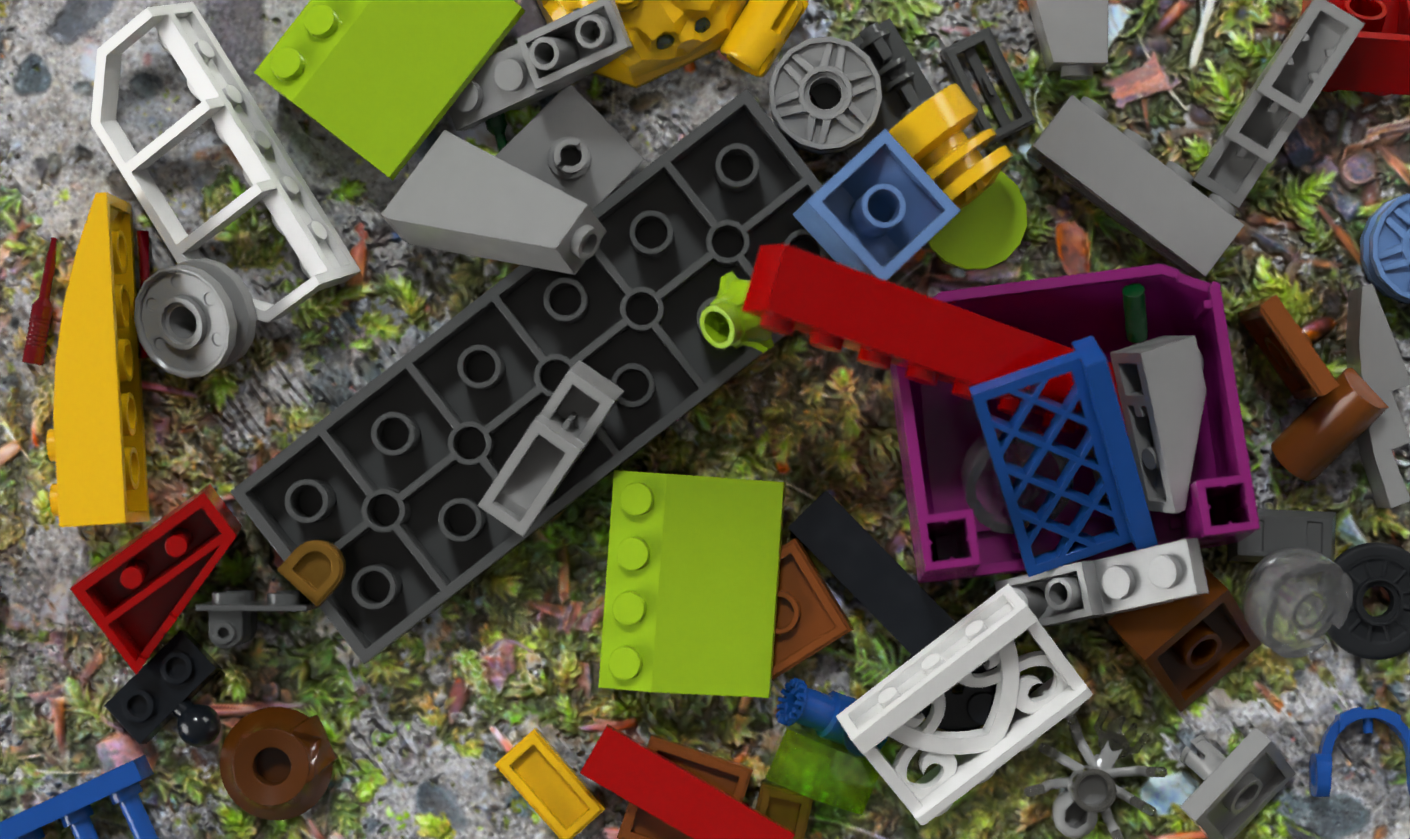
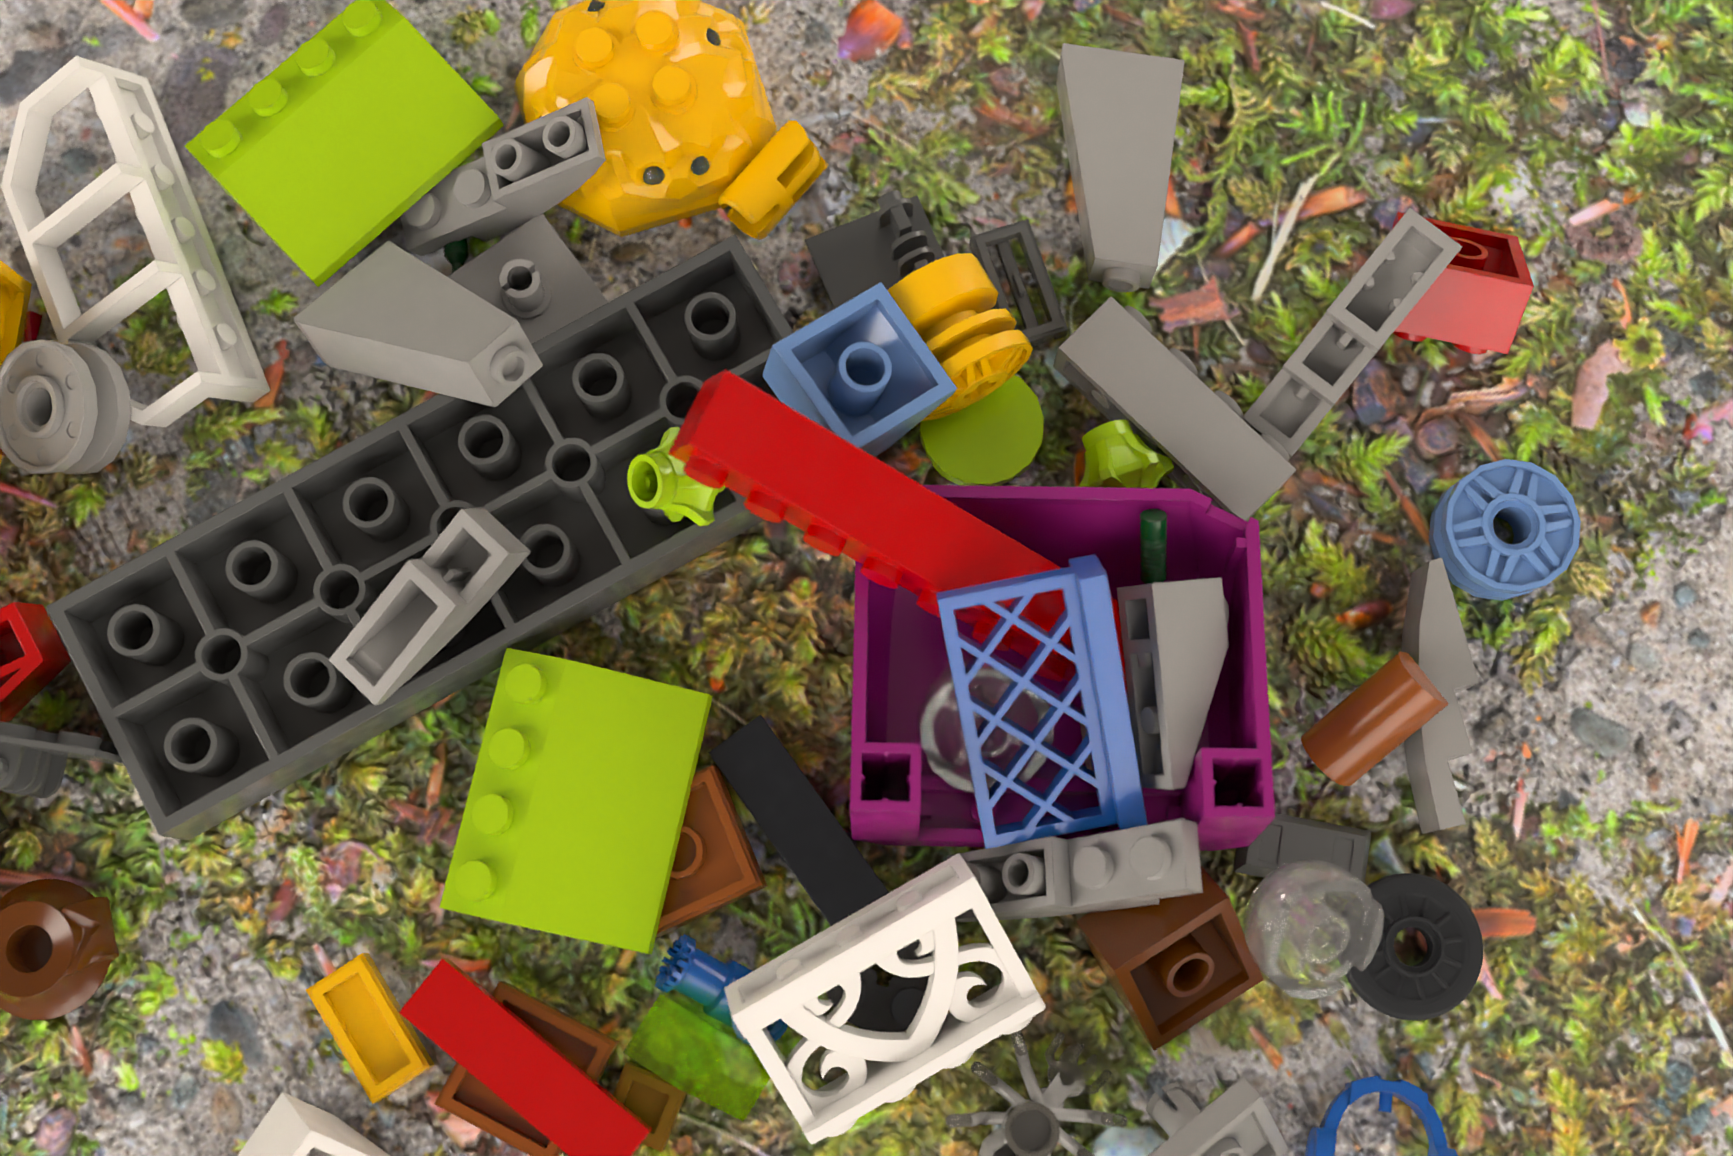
camera: 10 degrees right, 10 degrees down
pearl gold tile [277,540,346,607] -> none
light grey wheel [769,36,882,155] -> none
dark orange plate [1237,295,1339,400] -> none
none -> lime rock [1078,419,1174,488]

